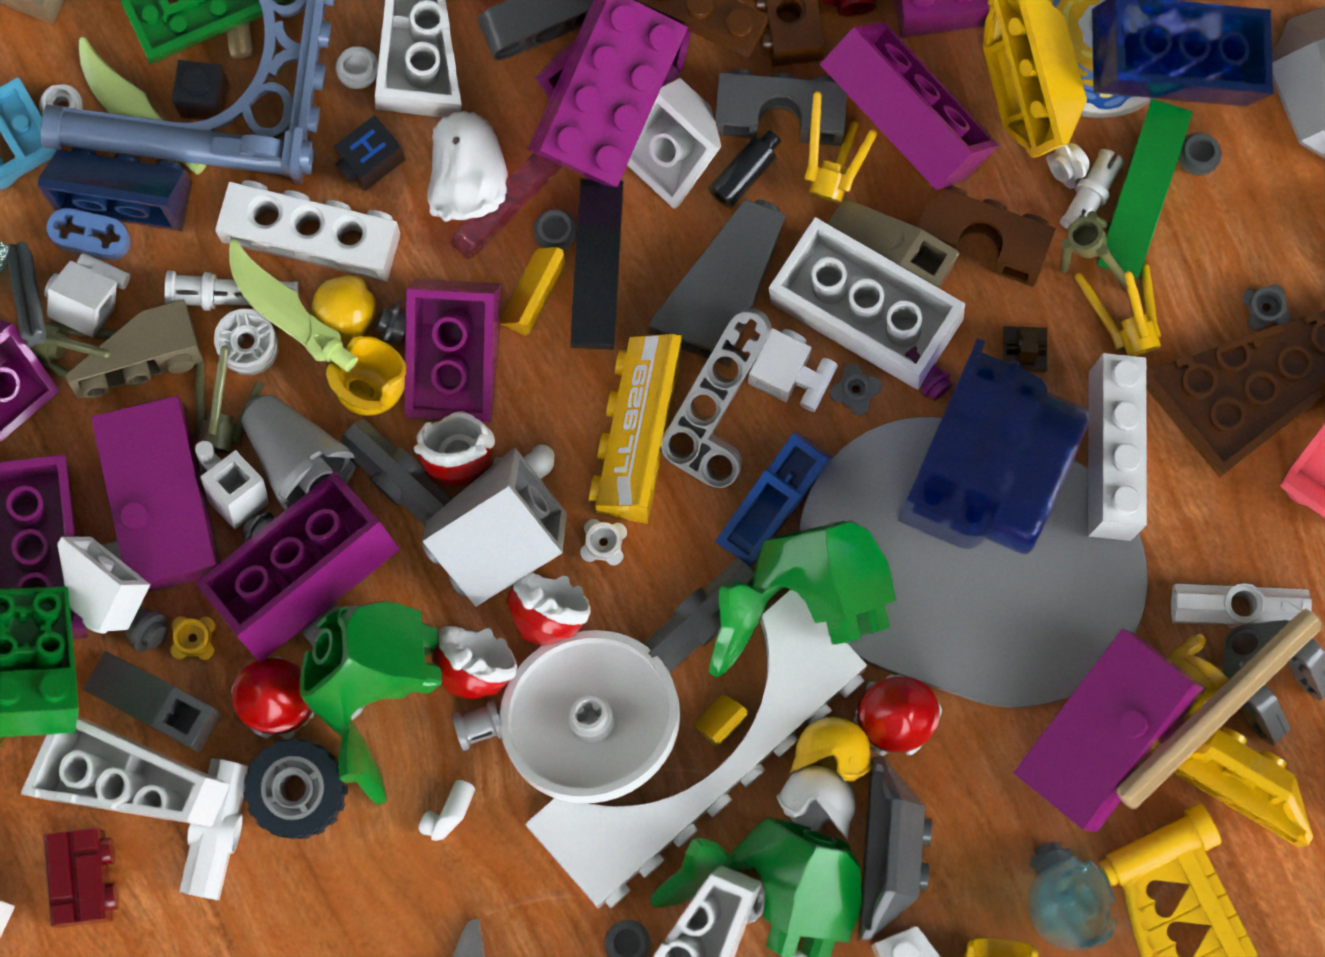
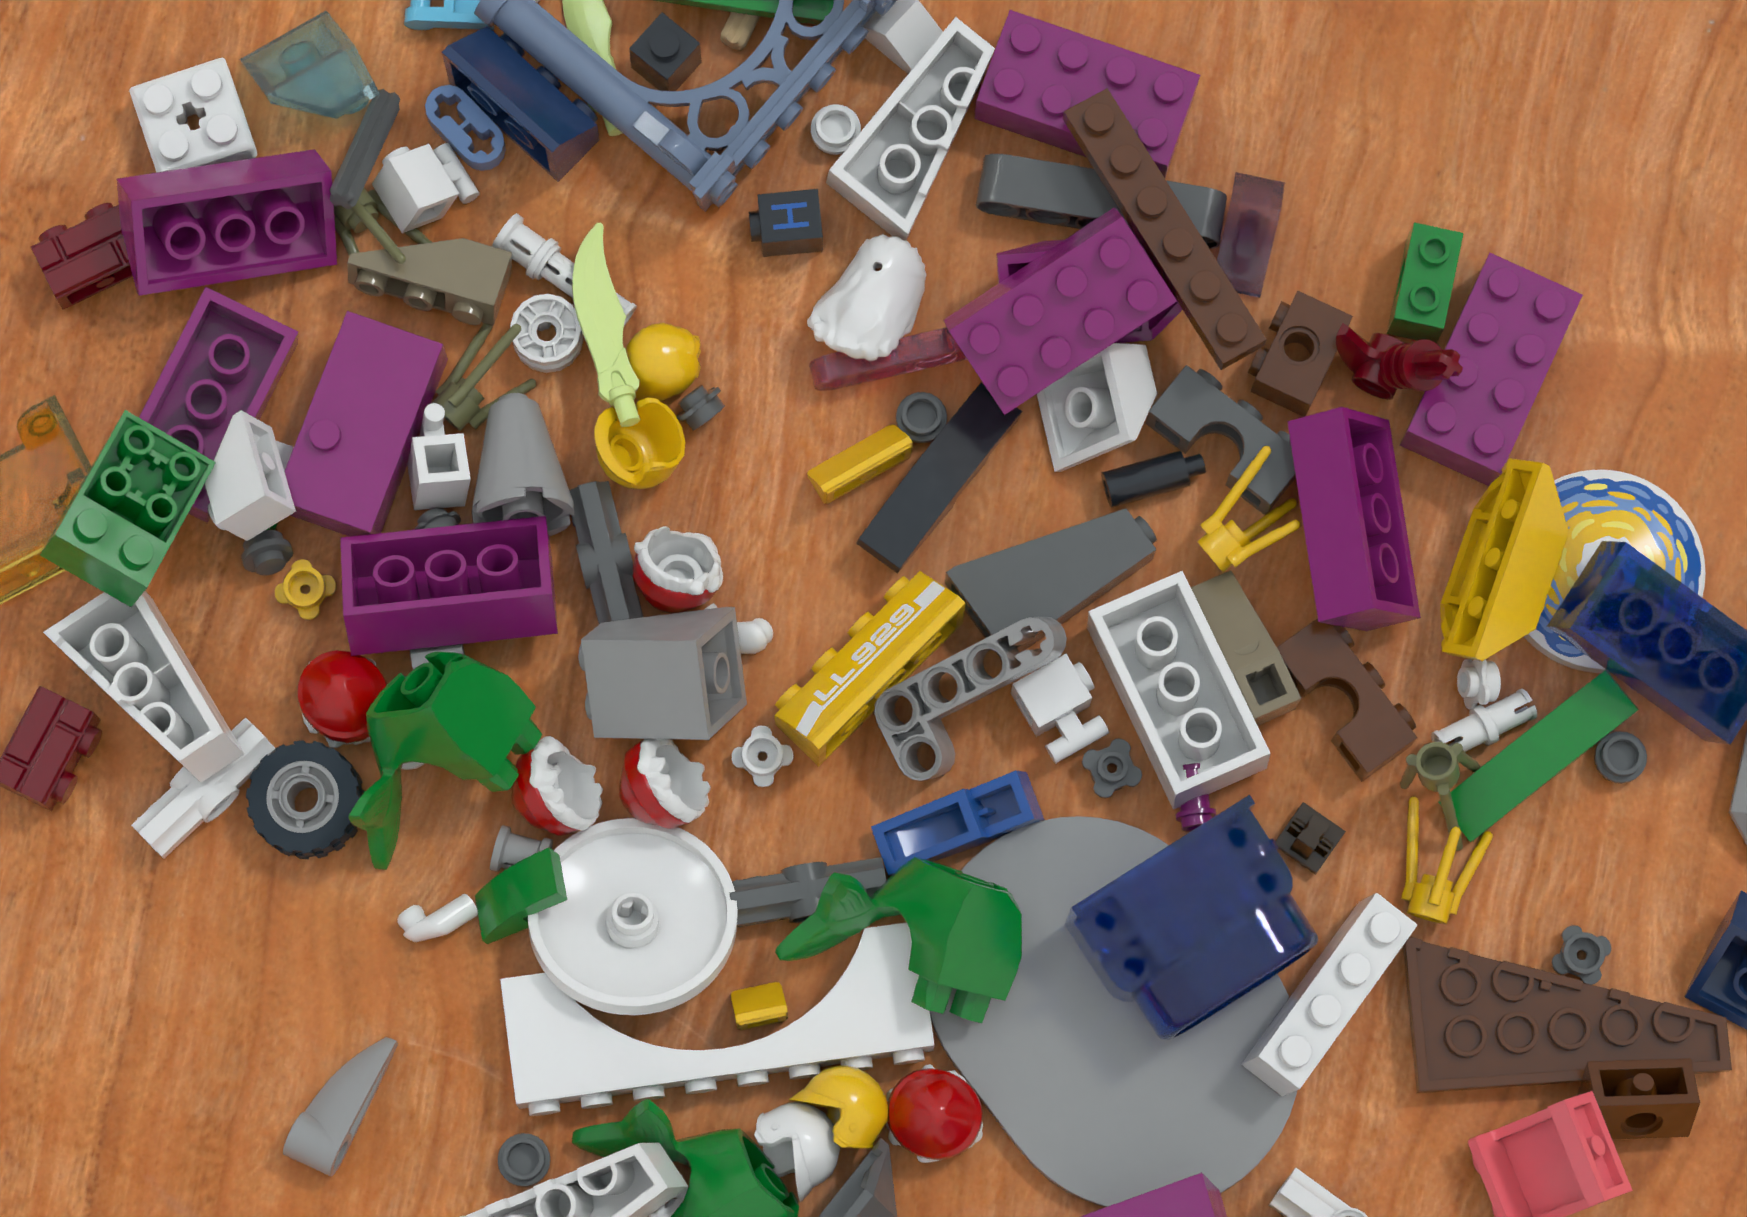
camera: 30 degrees right, 0 degrees up
dark grey slope [82,651,221,753] -> none
white brick [215,180,401,282] -> none
magenta slope [404,279,501,422] -> none
none -> green slope [475,847,567,944]

